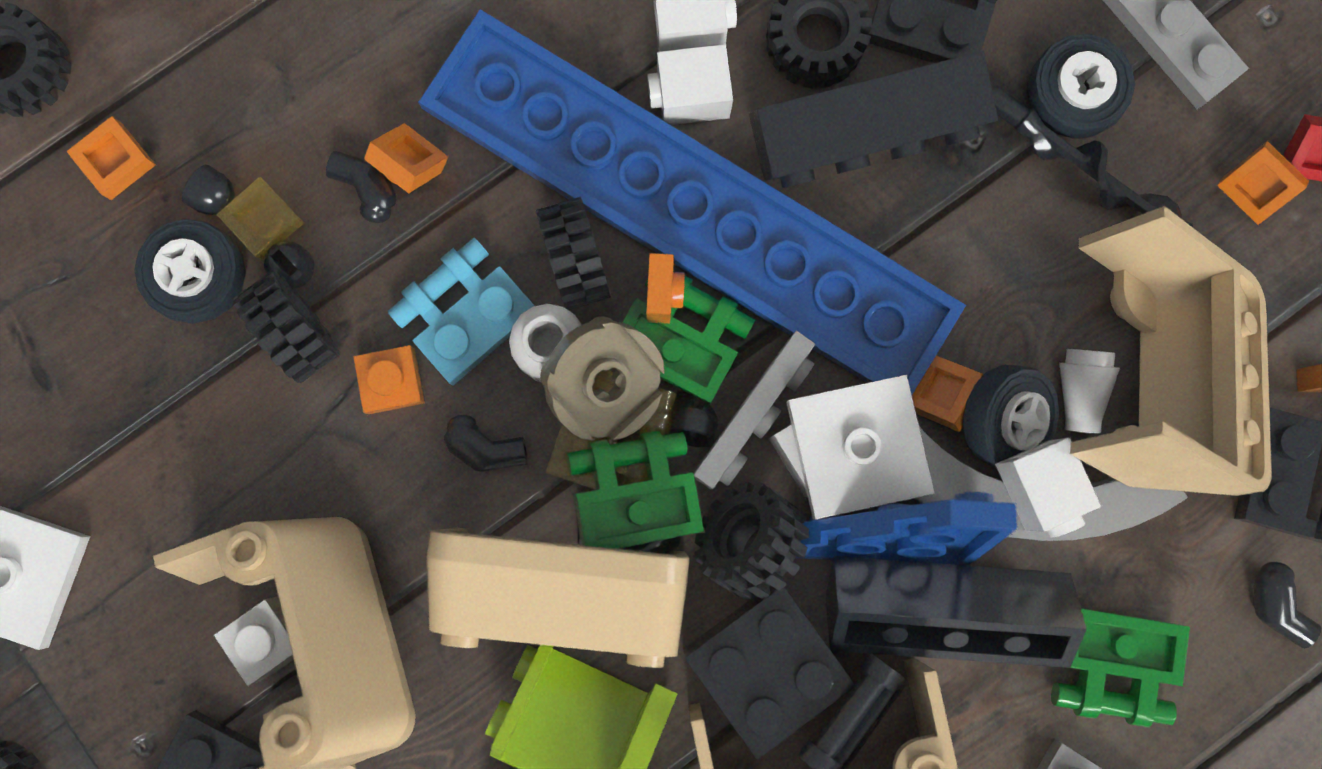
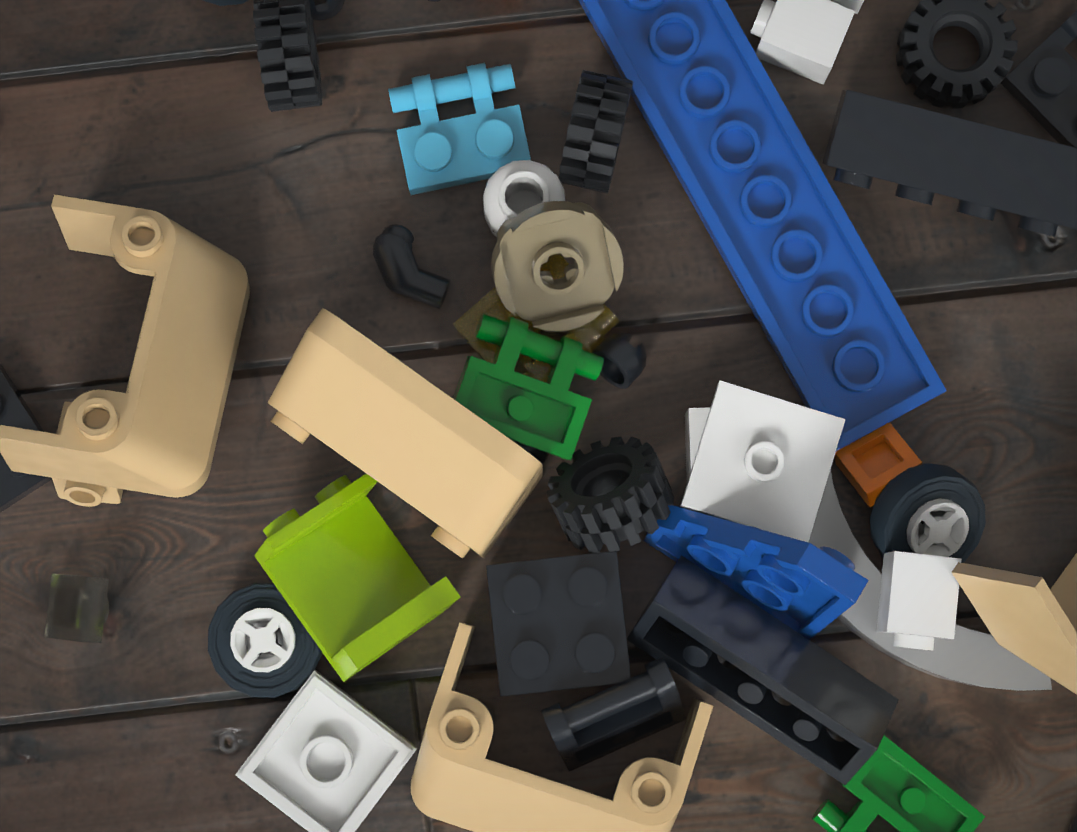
camera: 35 degrees right, 0 degrees up
white brick [214,596,294,686] -> none
orange plate [353,345,425,414] -> none
green plate [623,276,756,404] -> none
orange plate [647,253,685,324] -> none
light grey plate [693,330,815,489] -> none
white cone [1059,349,1120,433] -> none

